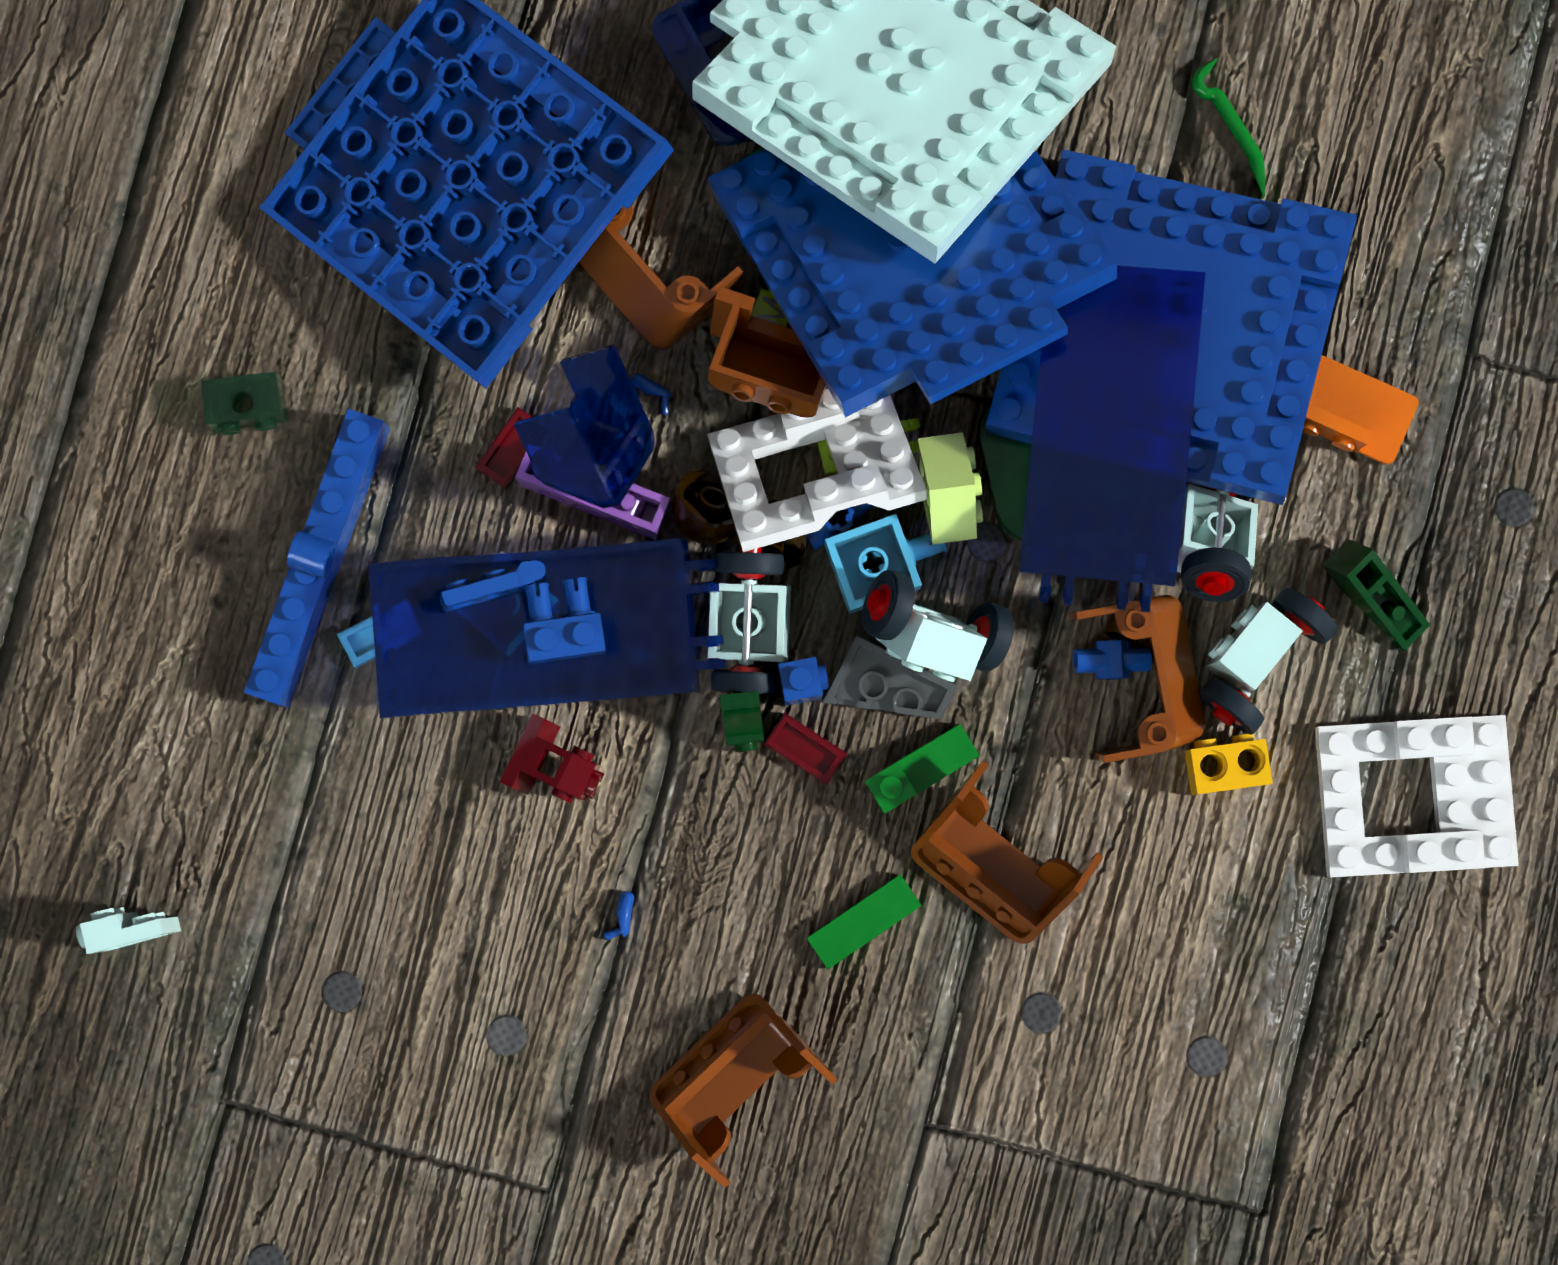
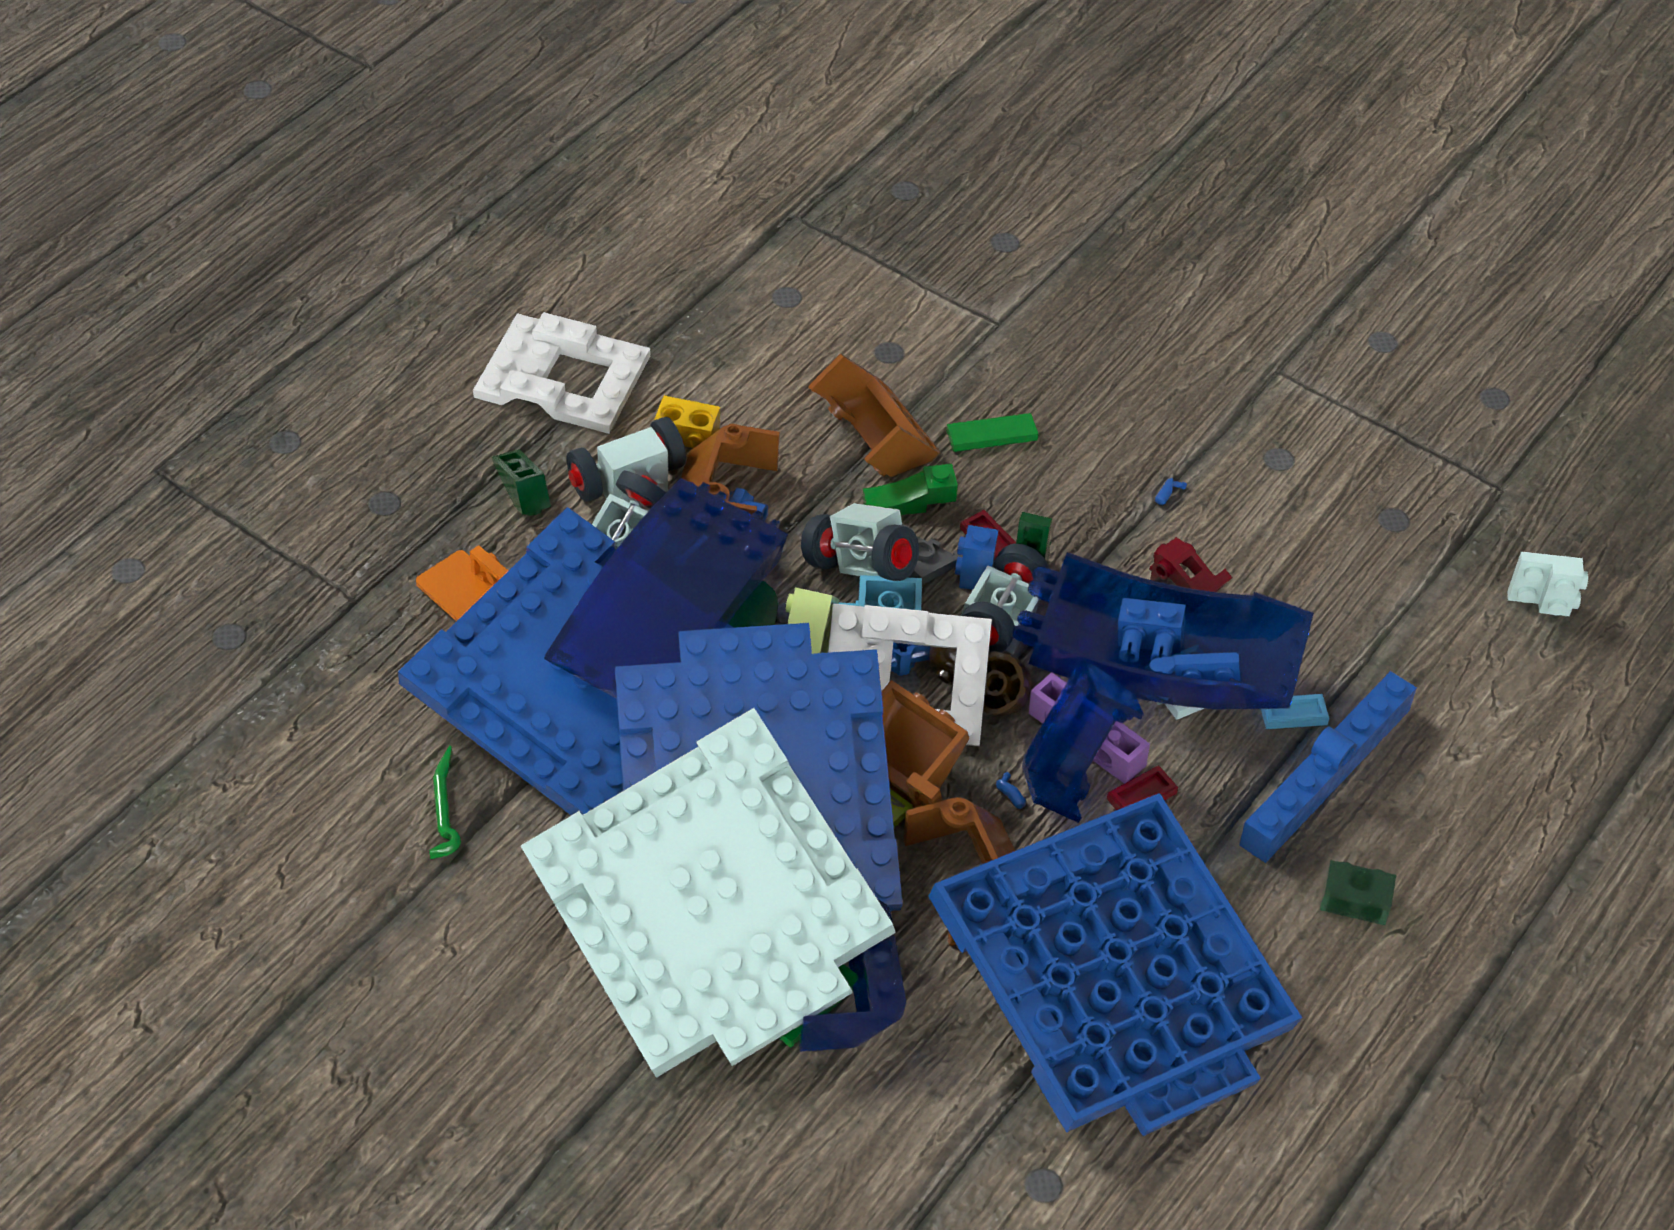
camera: 160 degrees left, 35 degrees down
dark orange windscreen [649,994,838,1188] -> none

